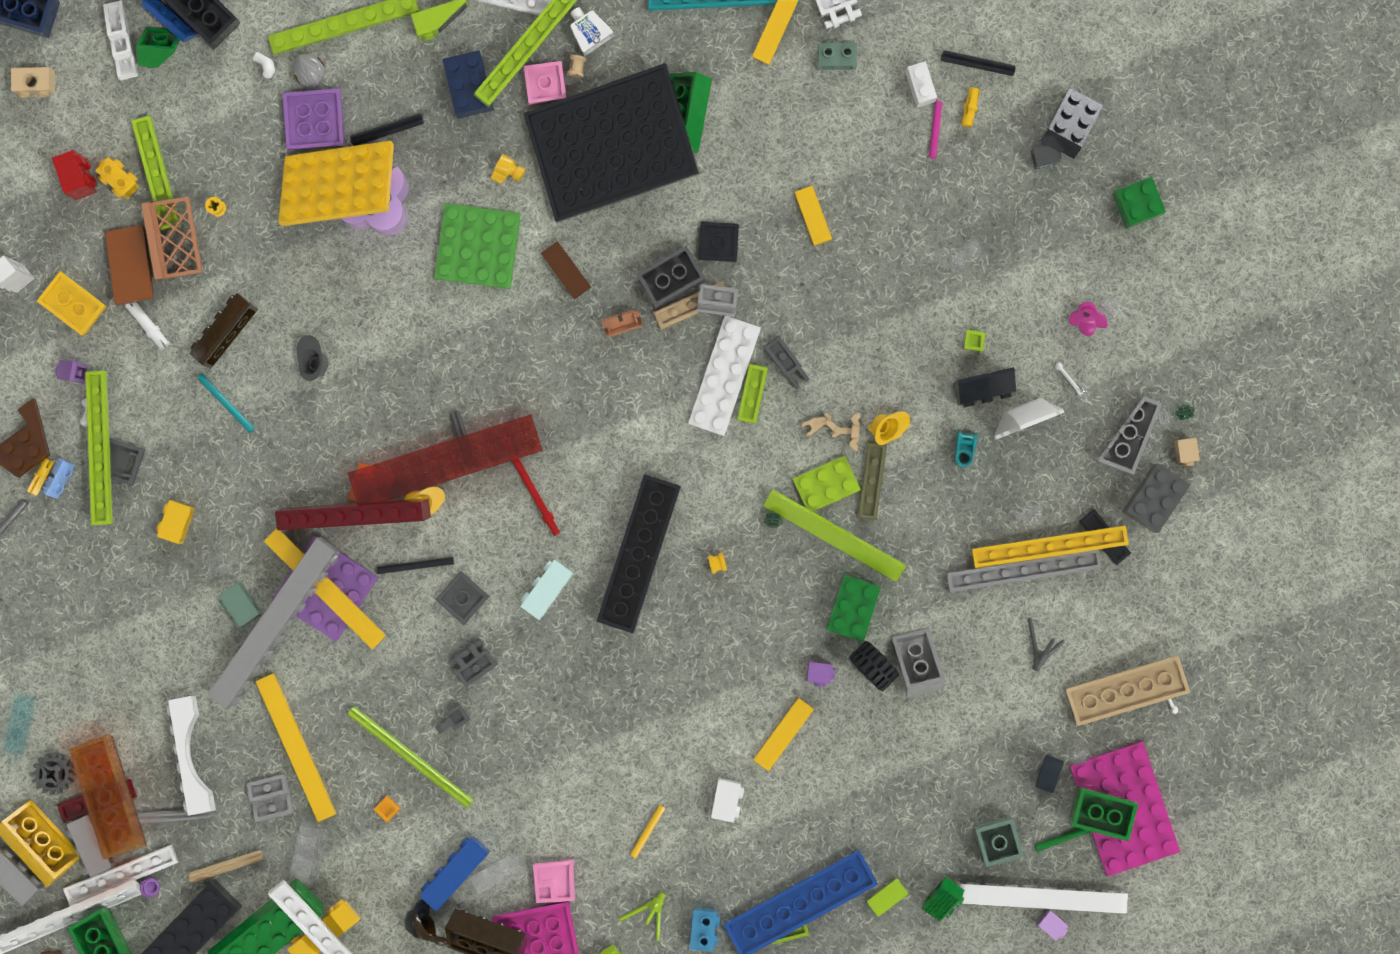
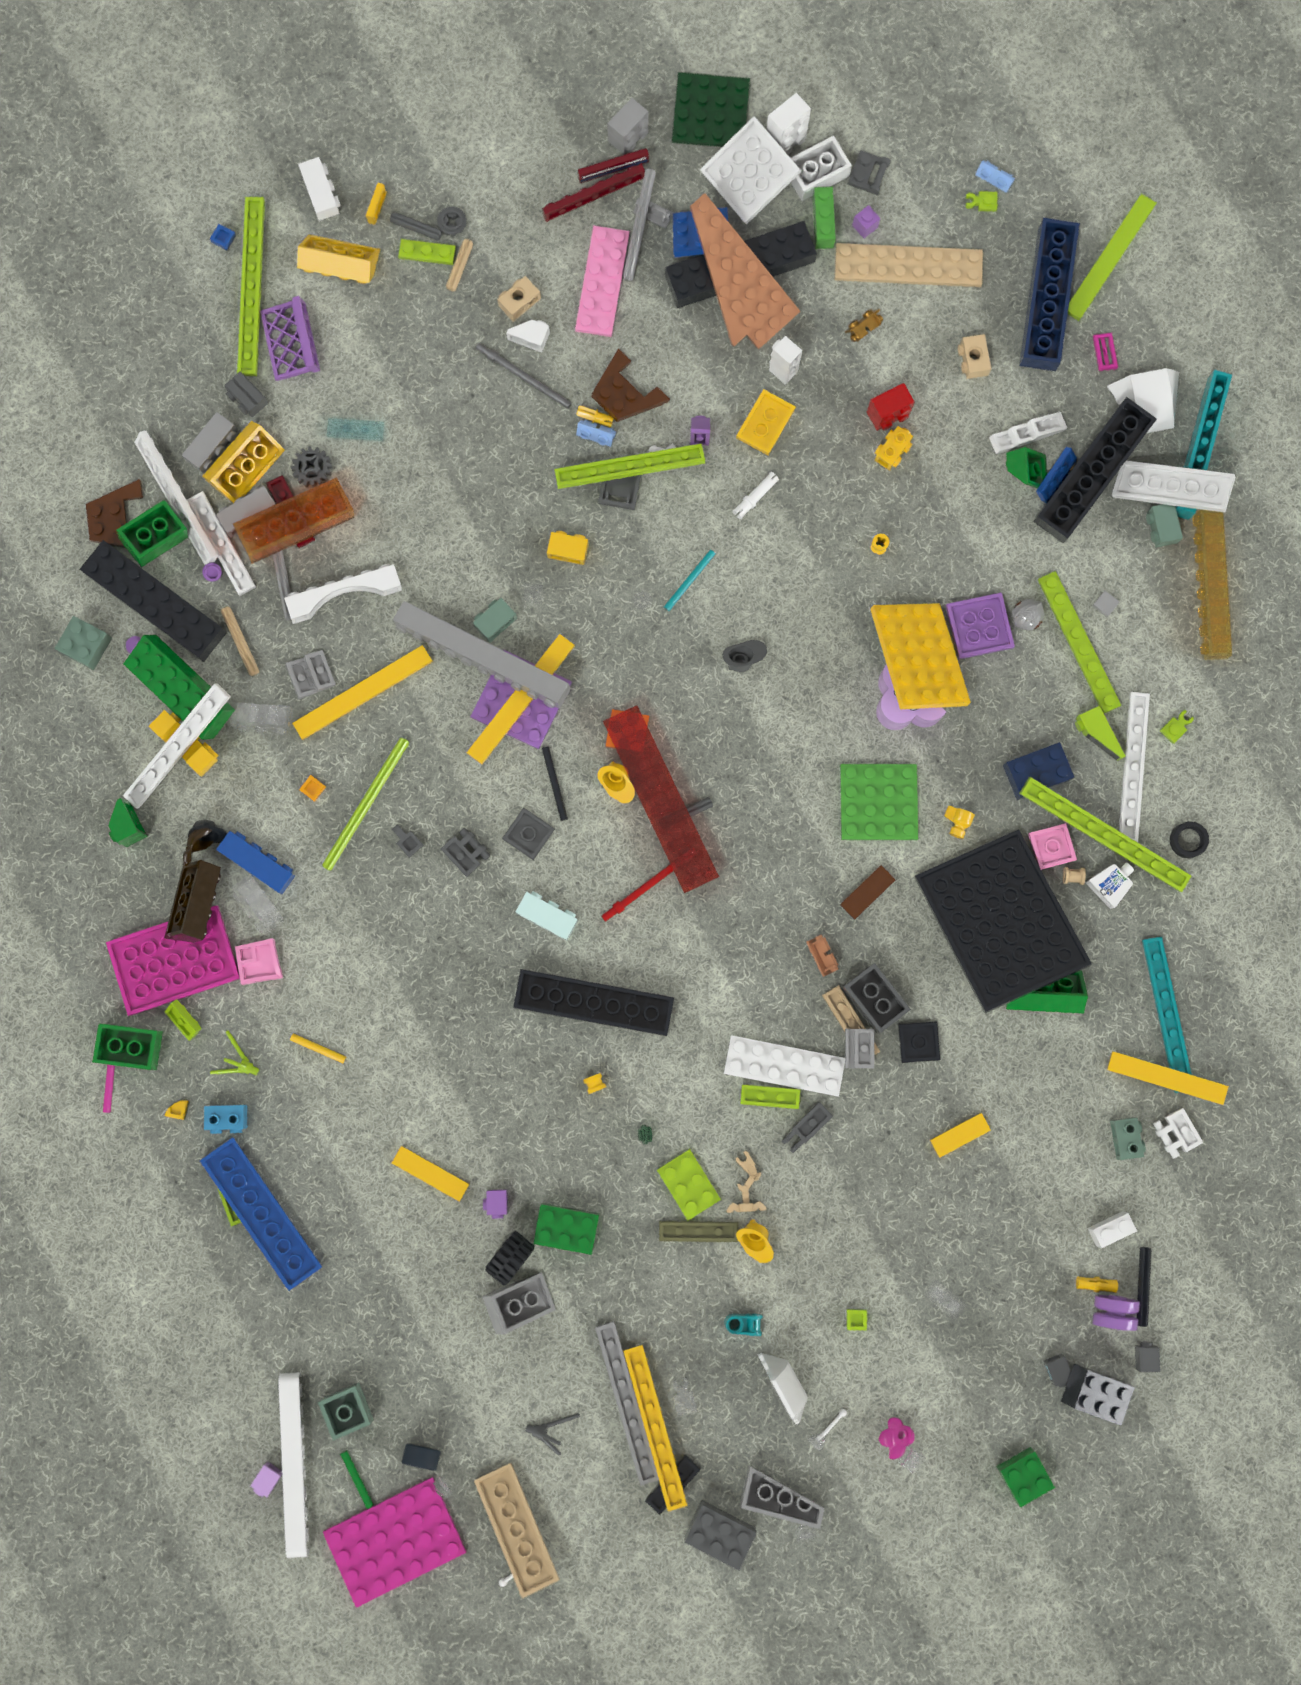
camera: 80 degrees right, 5 degrees down
dark orange tile [105,225,155,306] -> none
lime plate [131,115,181,231] -> none
nougat fence [141,197,203,280] -> none
dark brown slope [189,293,258,369] -> none
white arm [253,52,275,79] -> none
dark red brick [275,498,431,530] -> none
black axle [350,114,424,146] -> none
white brick [711,778,744,823] -> none
lime tile [763,489,906,582] -> none
lime tile [866,878,909,917] -> none
green brick [922,877,965,922] -> none
dark pink bar [928,101,943,159] -> none
black slope [953,367,1016,408] -> none
green brick [1068,786,1139,841] -> none
tan brick [1174,438,1200,467] -> none
clear green plate [1175,404,1195,420] -> none
none -> medium lavender wheel [1092,1295,1140,1331]
none -> dark grey brick [1135,1341,1160,1372]

